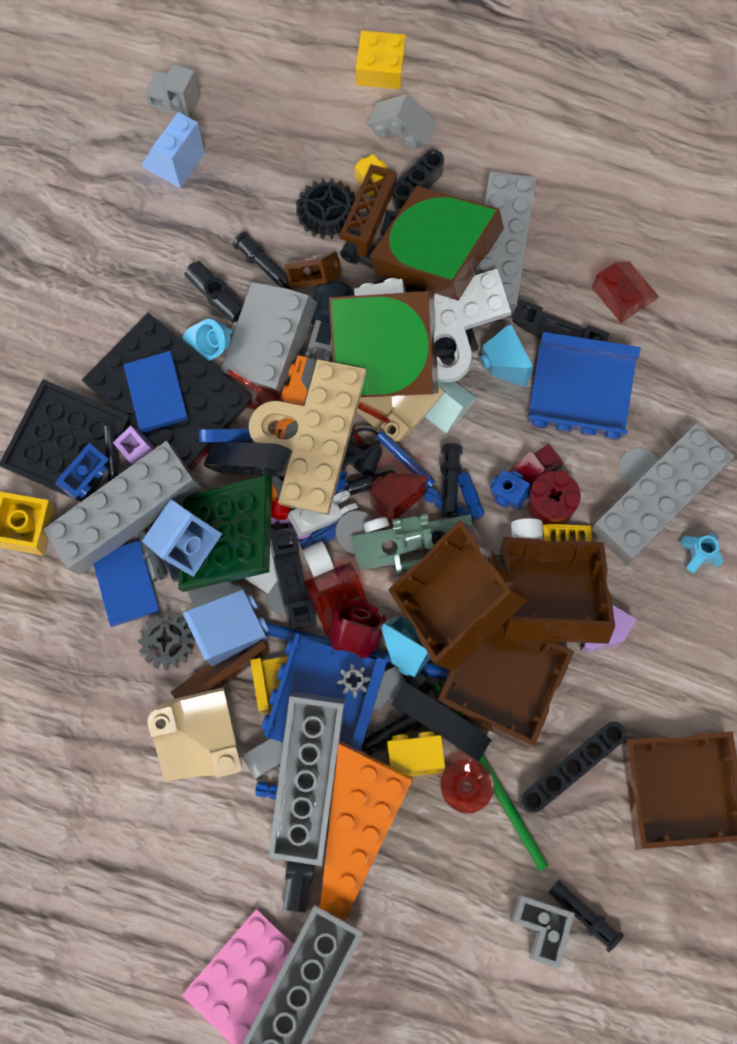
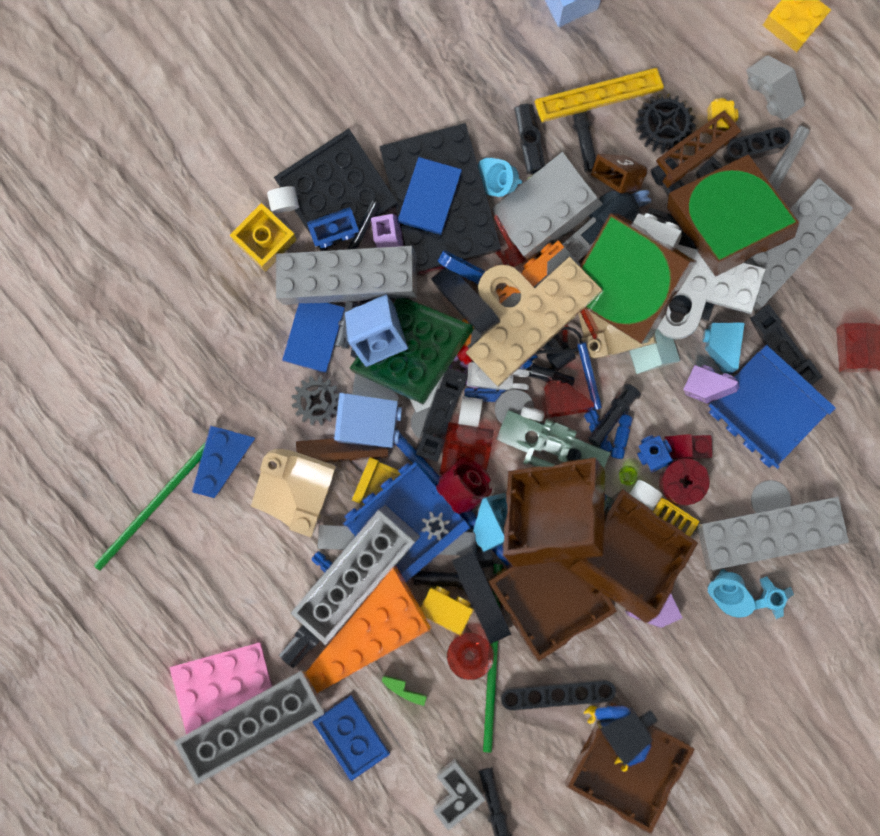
camera: 30 degrees right, 10 degrees up
none -> green piece [93,441,206,571]
none -> blue wing [191,425,255,498]
none -> white piece [267,186,299,213]
none -> blue tile [312,695,390,781]
none -> bright green slope [382,675,427,706]
none -> yellow tile [534,68,664,123]
none -> black torso [583,705,659,772]
none -> clear neon green hinge [619,466,638,486]
none -> light blue bush [631,190,652,207]
none -> lavender slope [683,365,739,404]
none -> medium azure piece [708,569,755,618]
none -> light grey axle [768,126,810,192]

